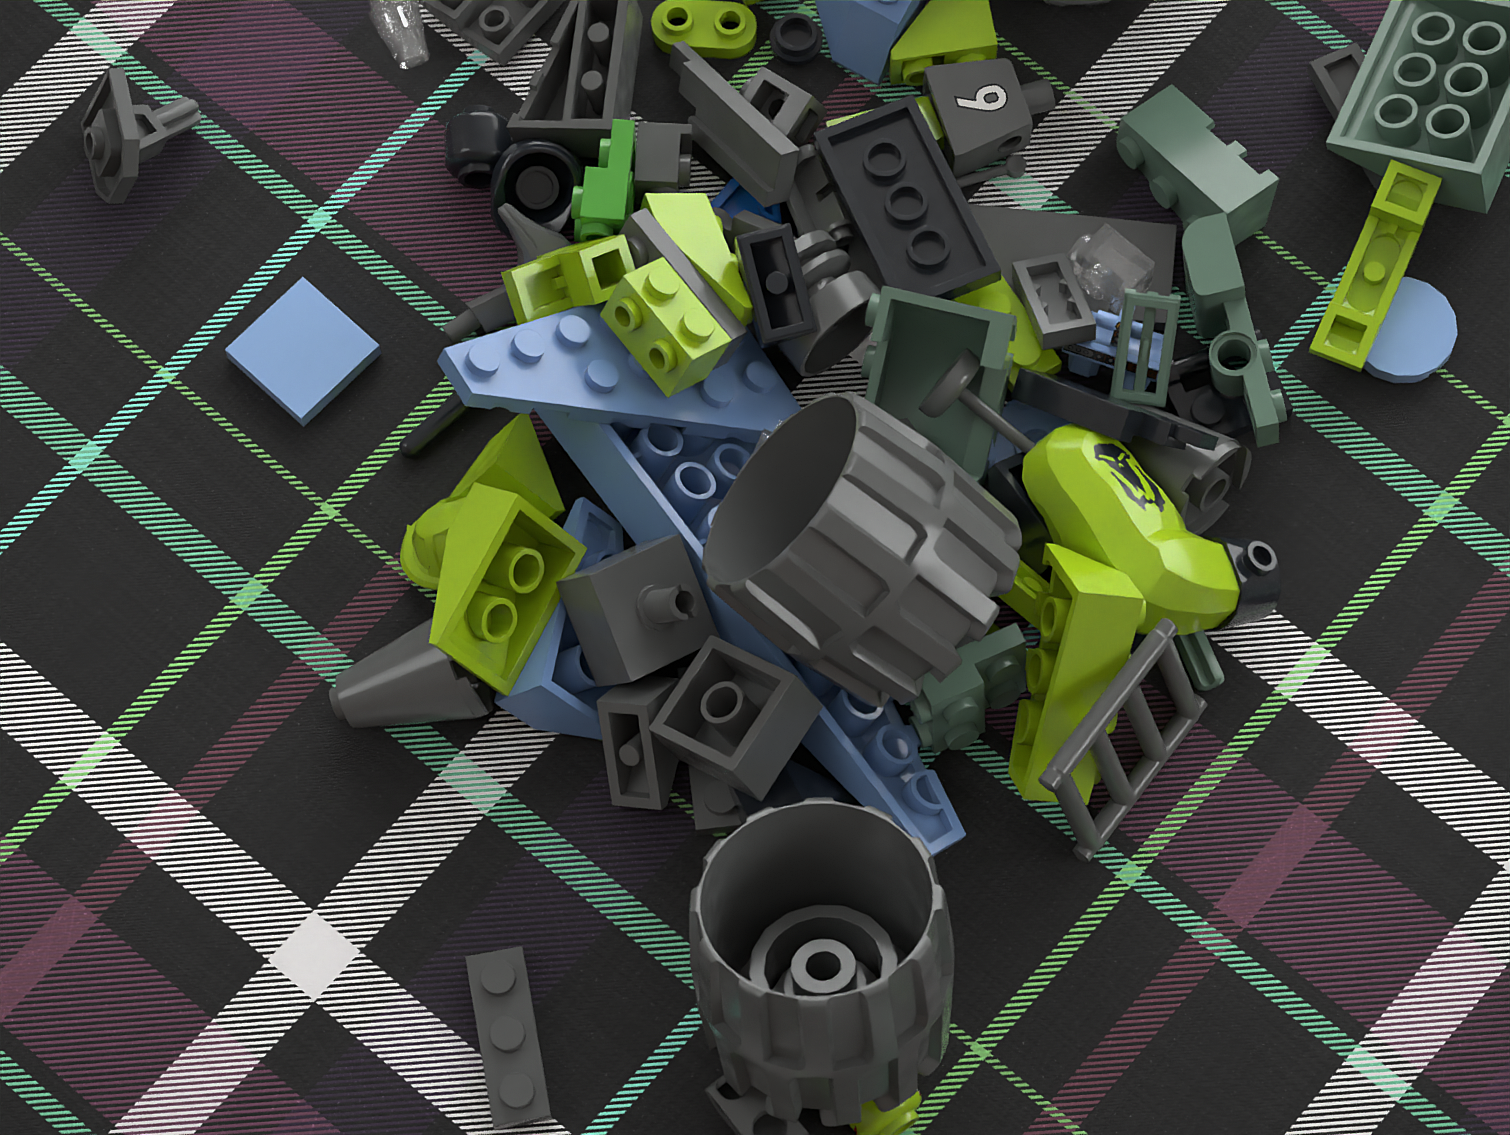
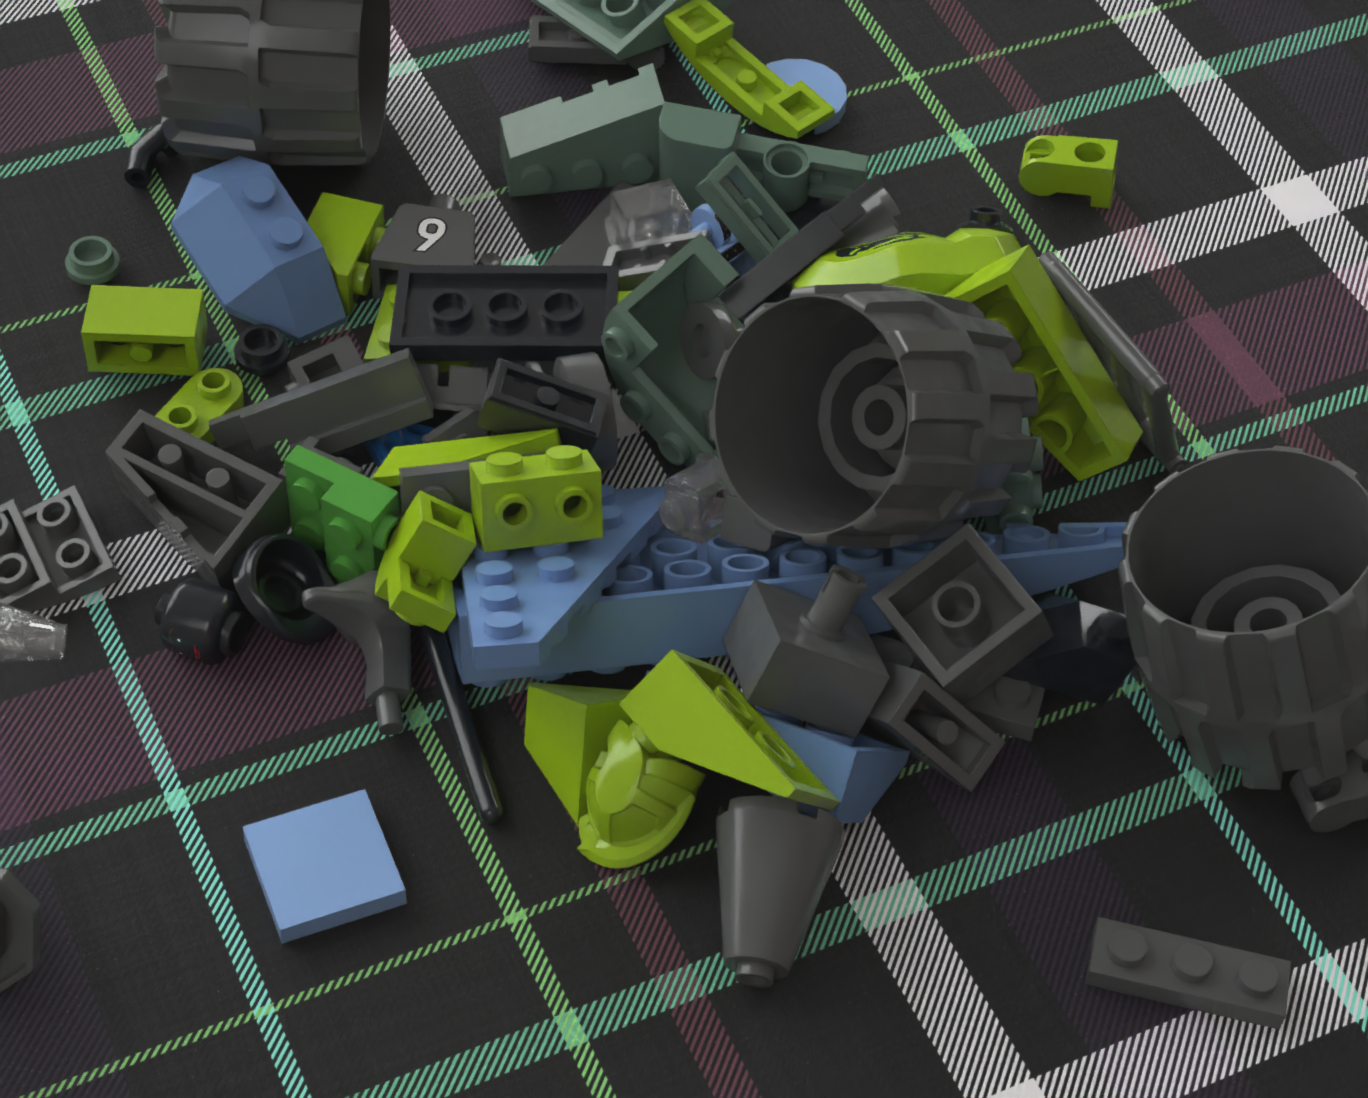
camera: 70 degrees left, 20 degrees down
none -> lime leg [1019,135,1118,209]

